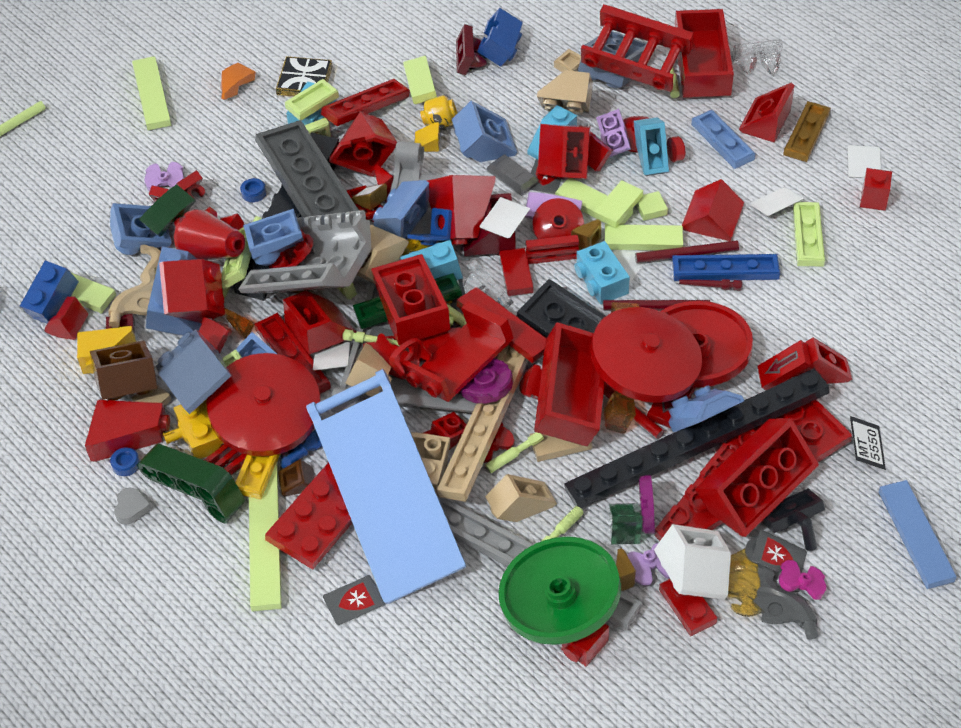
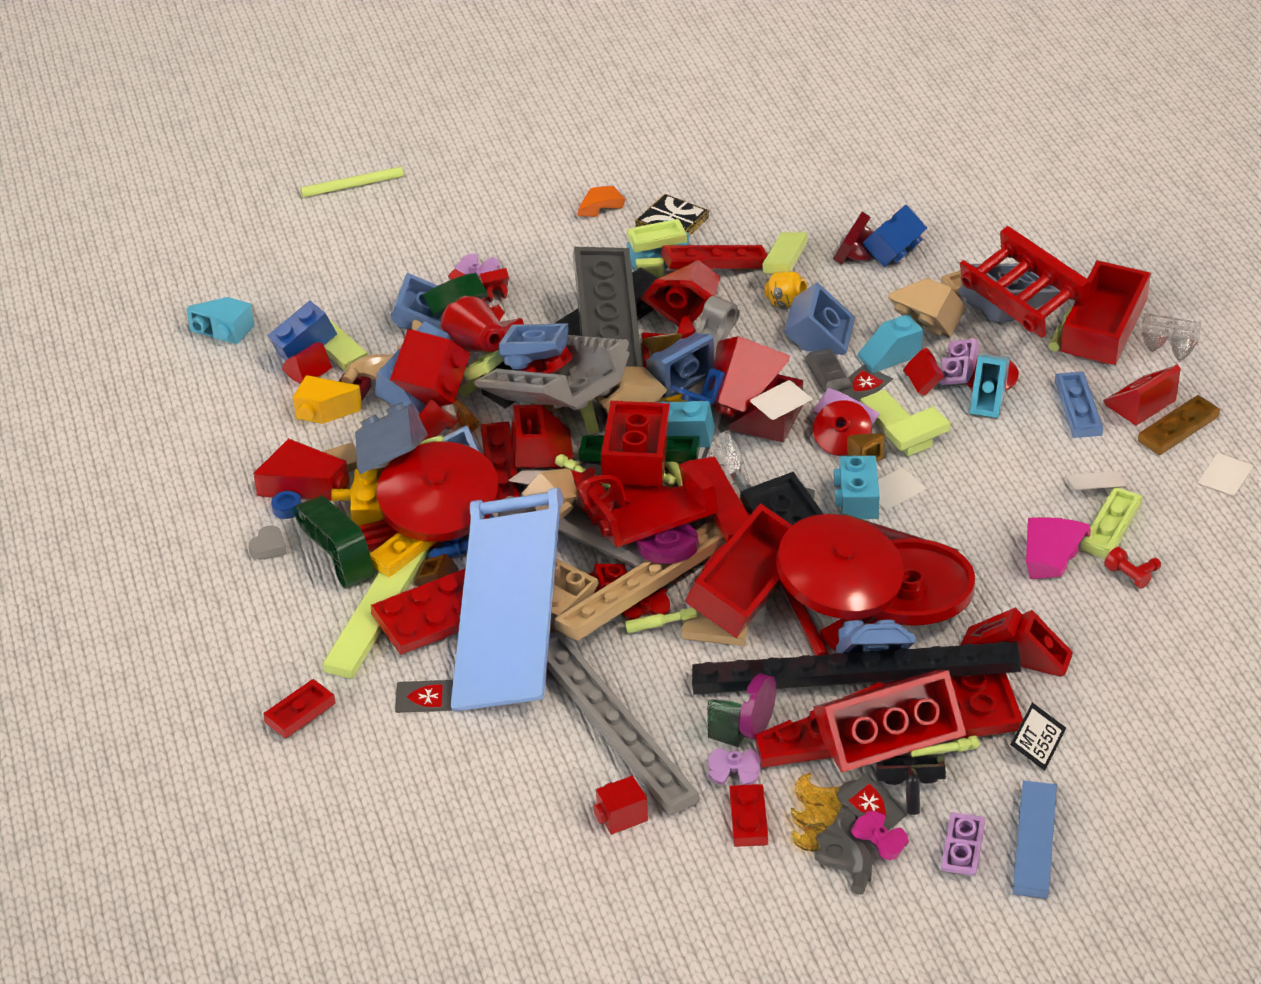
camera: 25 degrees right, 10 degrees down
reddish brown brick [90,340,158,401] -> none
yellowish green tile [132,56,172,130] -> none
blue tile [240,178,266,202] -> none
yellow slope [415,122,440,152] -> none
tan slope [485,474,557,522] -> none
green dish [498,537,621,645] -> none
red tile [499,248,533,296] -> none
red tile [526,235,579,264] -> none
red slope [538,124,591,179] -> none
yellowish green piece [542,506,583,541] -> none
clear orange slope [604,391,636,433] -> none
yellowish green tile [605,224,683,250] -> none
pearl gold slope [616,548,636,591] -> none
dark red bar [635,240,739,263] -> none
yellowish green tile [636,191,668,221] -> none
white slope [654,524,731,600] -> none
red tile [667,136,686,162] -> none
blue tile [672,254,780,281] -> none
dark red piece [679,279,743,291] -> none
red slope [682,179,744,241] -> none
red brick [860,168,892,211] -> none
none -> red plate [263,678,336,739]
none -> yellowish green piece [911,736,980,757]
none -> lavender slope [941,812,985,876]
none -> dark pink slope [1026,517,1091,579]
none -> red piece [1104,546,1161,589]

